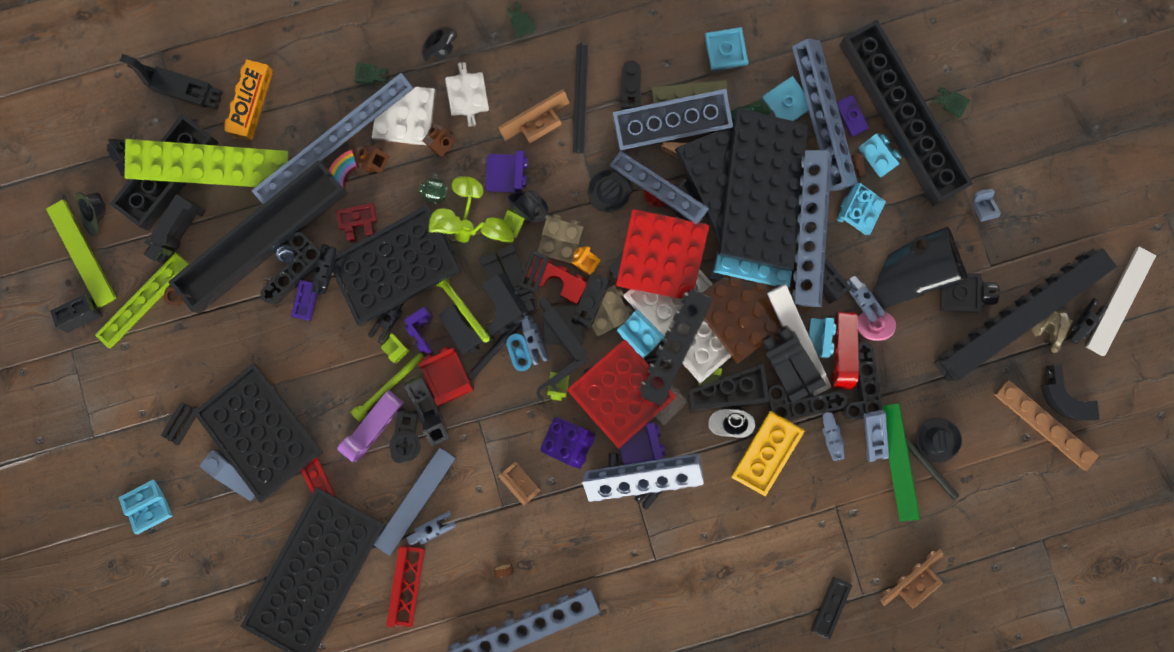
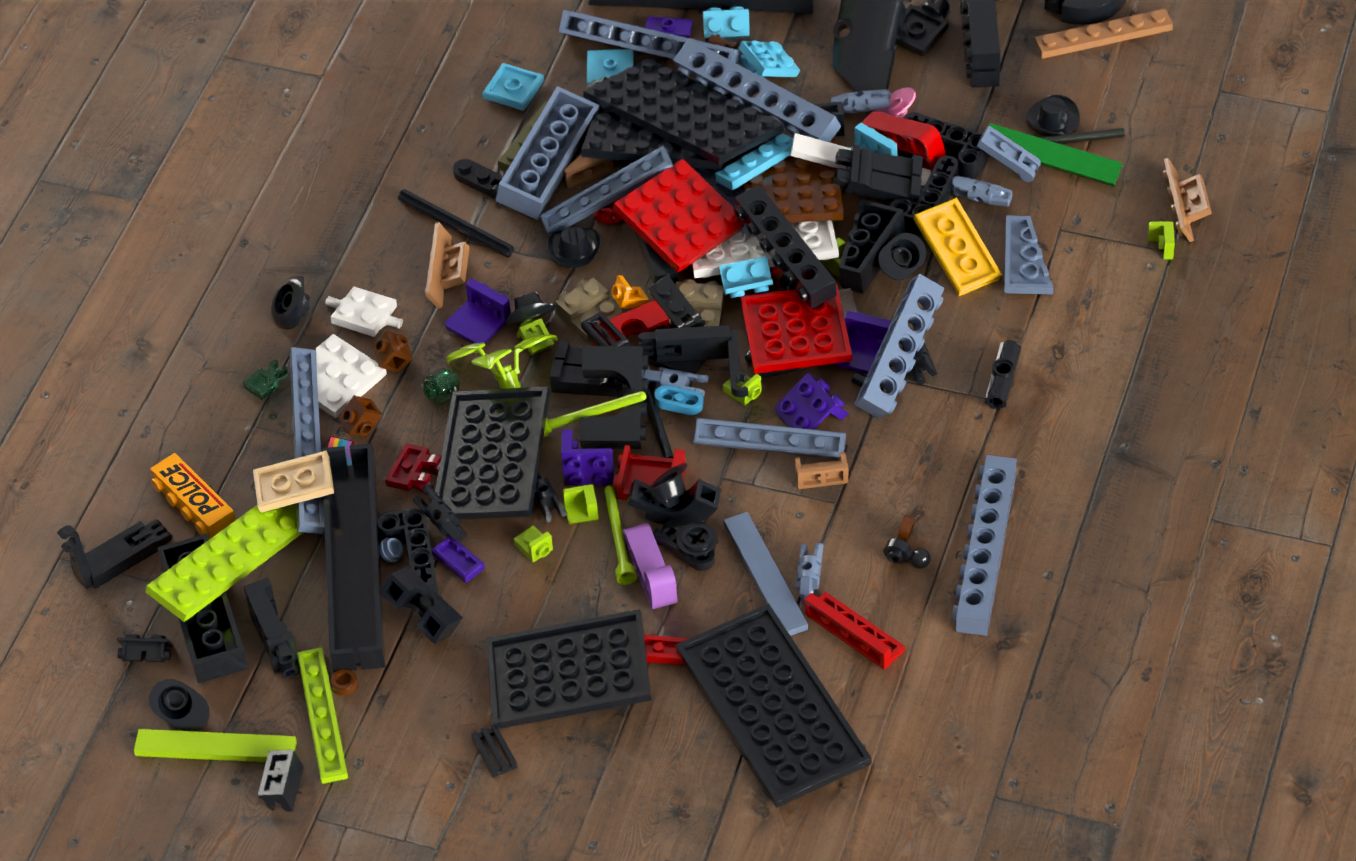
camera: 55 degrees left, 35 degrees down
medium azure slope [119,480,172,534] -> none
sand blue slope [199,450,255,501] -> none
clear green plate [507,2,536,38] -> none
black tile [811,576,853,640] -> none
none -> tan tile [253,451,334,513]
none -> black arch [379,566,463,644]
none -> lime bracket [513,525,553,563]
none -> black piece [644,463,688,508]
none -> sand blue tile [693,418,846,459]
none -> black plate [883,538,931,569]
none -> black piece [985,340,1022,410]
none -> sand blue wing [1004,215,1054,294]
none -> lime bracket [1148,221,1175,259]

